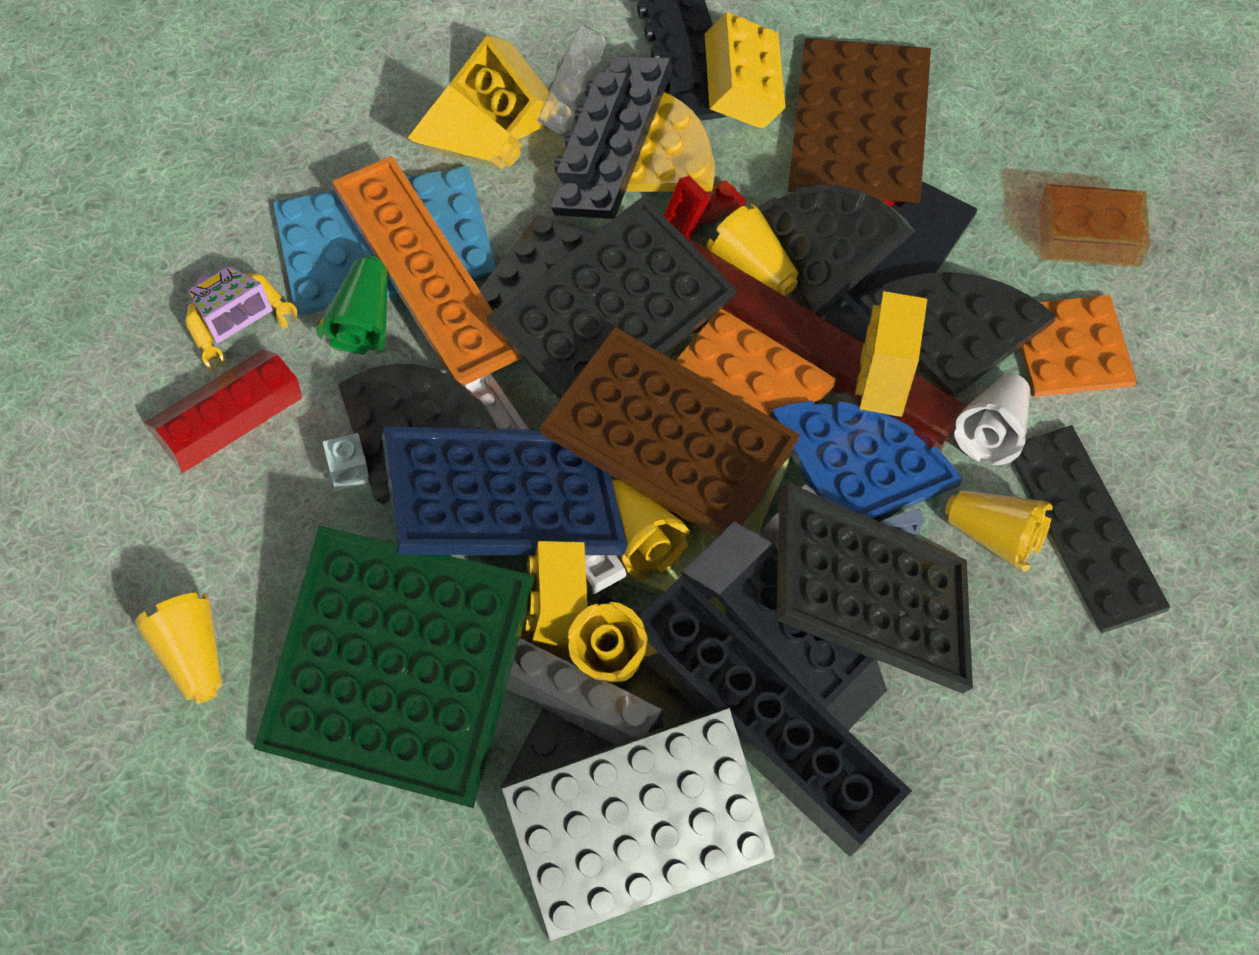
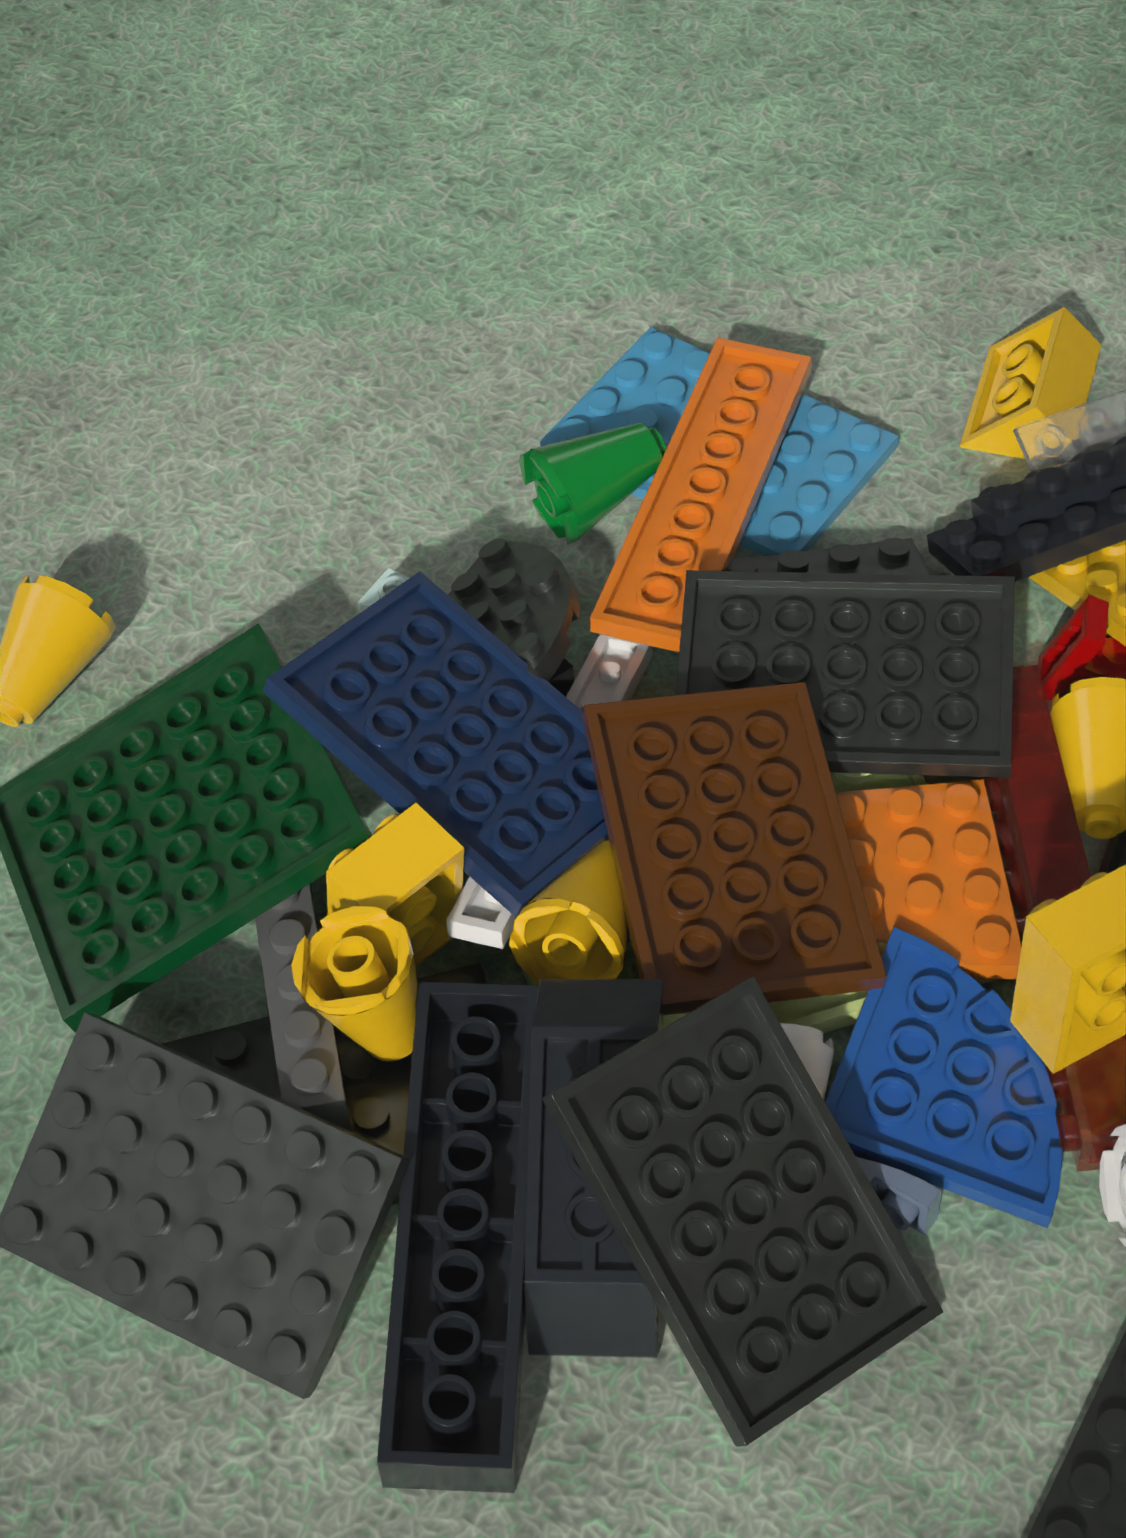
camera: 55 degrees right, 10 degrees down
red slope [144,349,302,473] -> none
torso [185,267,297,372] -> none
yellow slope [408,84,523,169] -> none
yellow cone [945,490,1053,572] -> none

